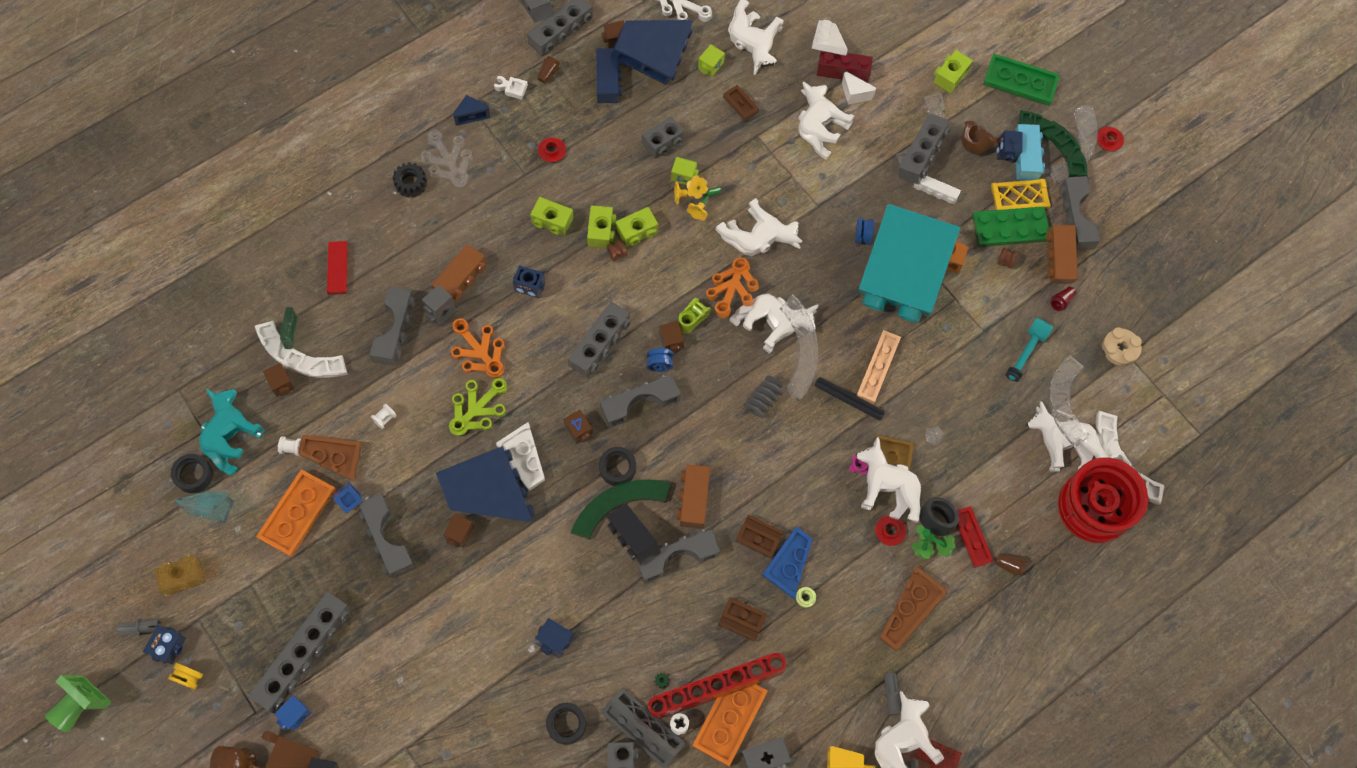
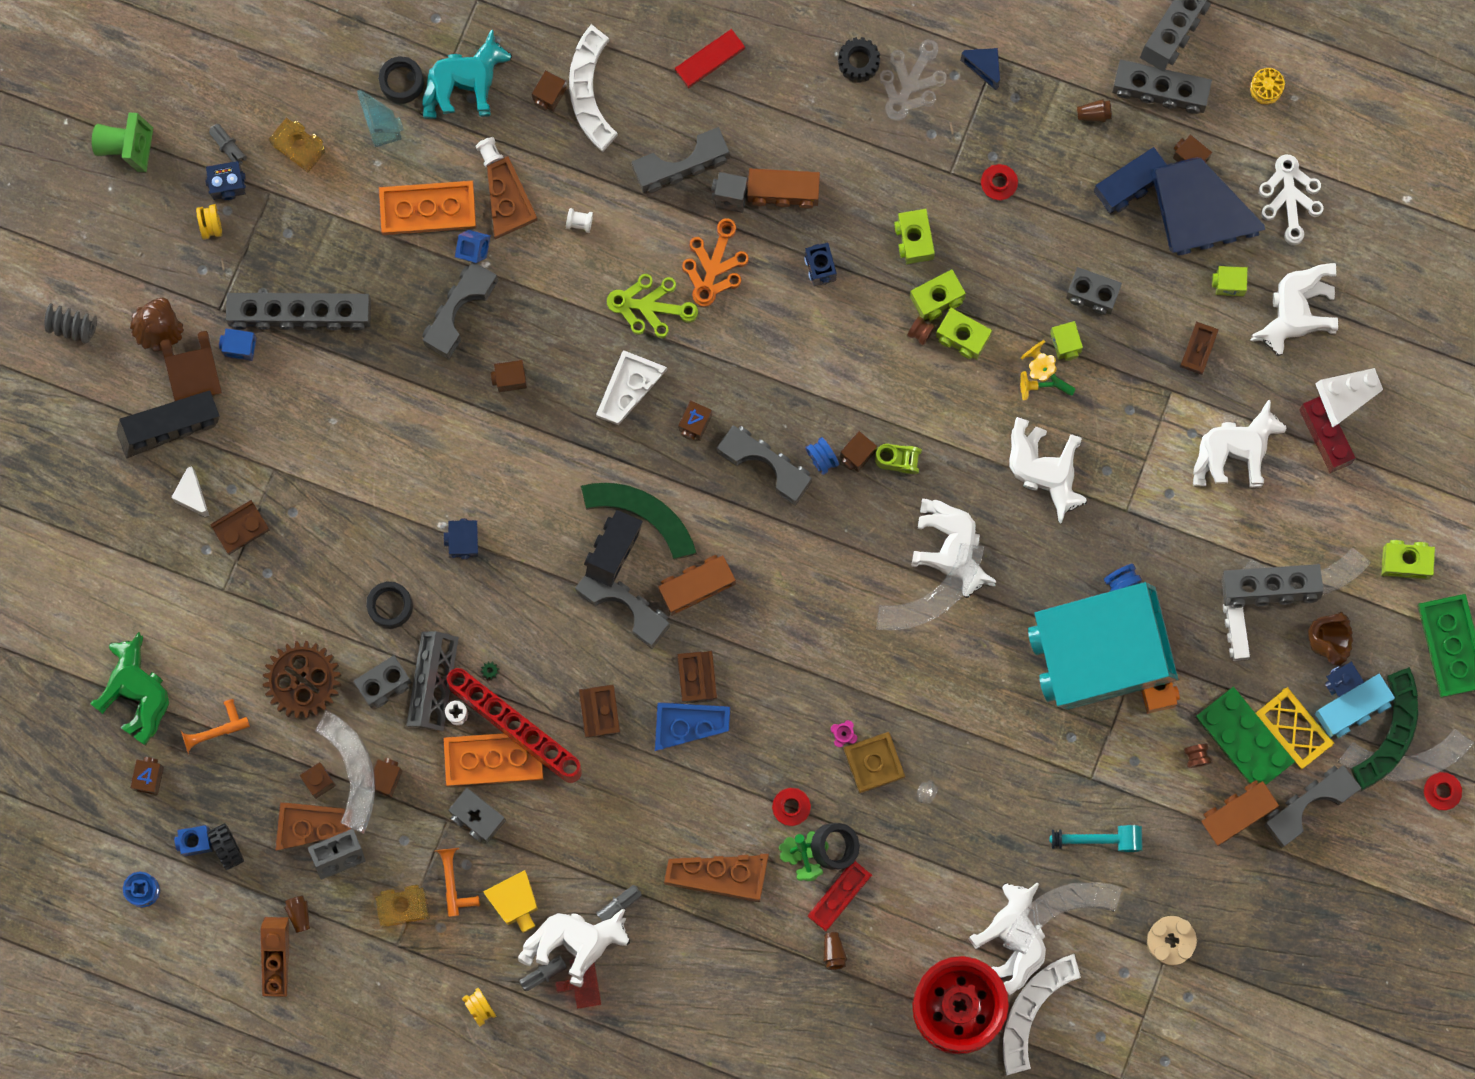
camera: 65 degrees right, 10 degrees up
clear green plate [280,307,298,349] -> none
dark blue slope [436,446,535,522] -> none
white plate [494,76,528,100] -> none
dark grey brick [568,301,631,378] -> none
black tyre [599,447,636,486] -> none
orange plant [706,257,759,318] -> none
dark grey piece [744,375,783,418] -> none
yellowish green plate [796,587,816,608] -> none
black axle [815,377,885,421] -> none
white slope [842,72,876,104] -> none
white animal [856,437,921,523] -> none
light nougat plate [857,330,901,404] -> none
dark red cone [1050,286,1076,311] -> none

